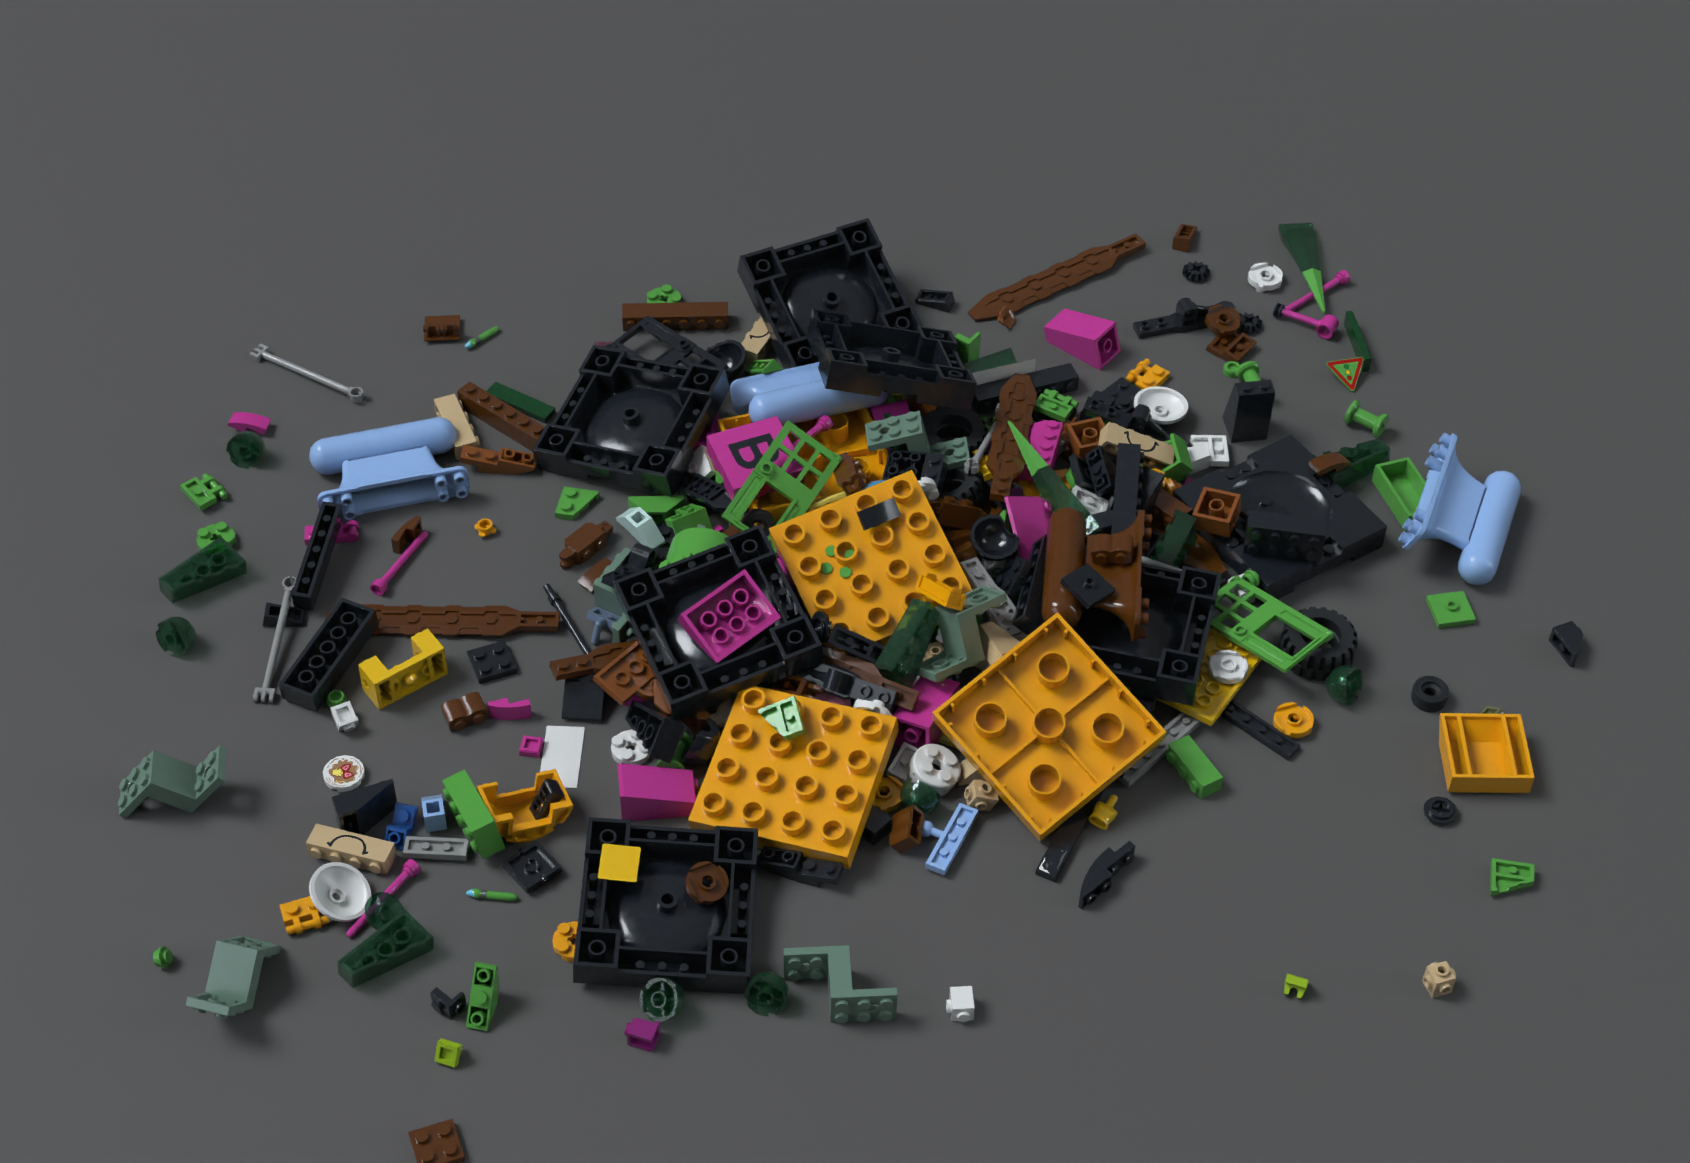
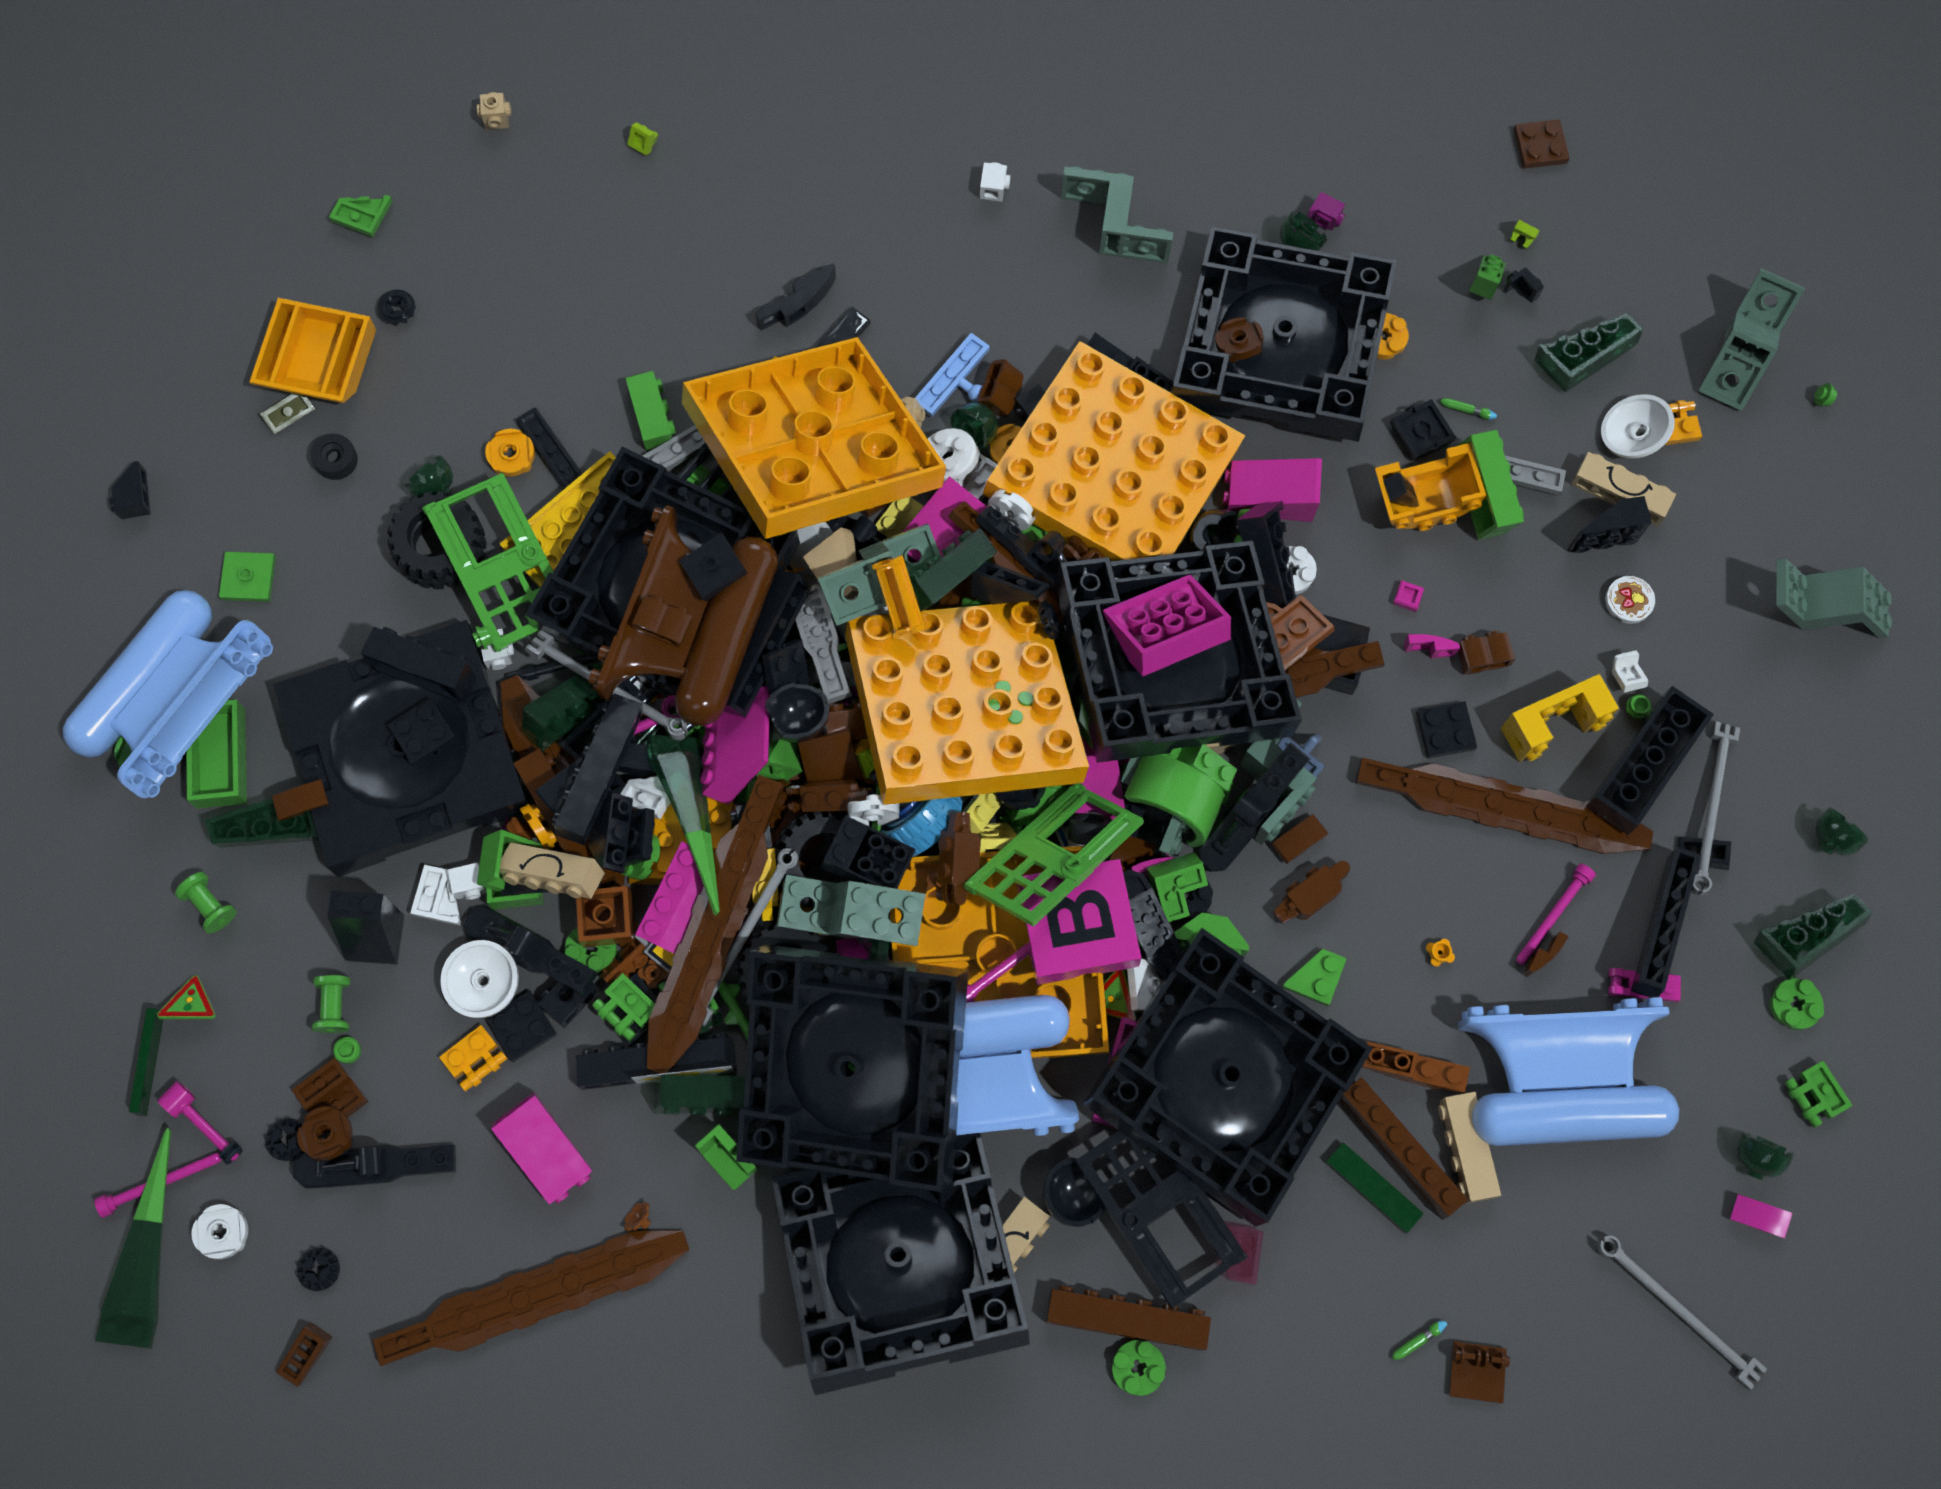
camera: 170 degrees left, 25 degrees up
dark pink piece [346,859,421,938] -> none
clear green dish [365,892,405,933] -> none
blue slope [385,802,418,850] -> none
light blue slope [421,794,447,833] -> none
white sticker [540,726,585,788] -> none
black bar [543,584,591,654] -> none
yellow sticker [598,844,641,882] -> none
light aqua slope [616,507,666,549] -> none
bright green slope [743,359,783,374] -> none
clear green cylinder [744,971,789,1016] -> none
wing [758,696,805,740] -> none
black slope [857,497,901,531] -> none
black slope [915,289,955,312] -> none
dark orange brick [1192,487,1241,538] -> none
white tile [1208,650,1248,684] -> none

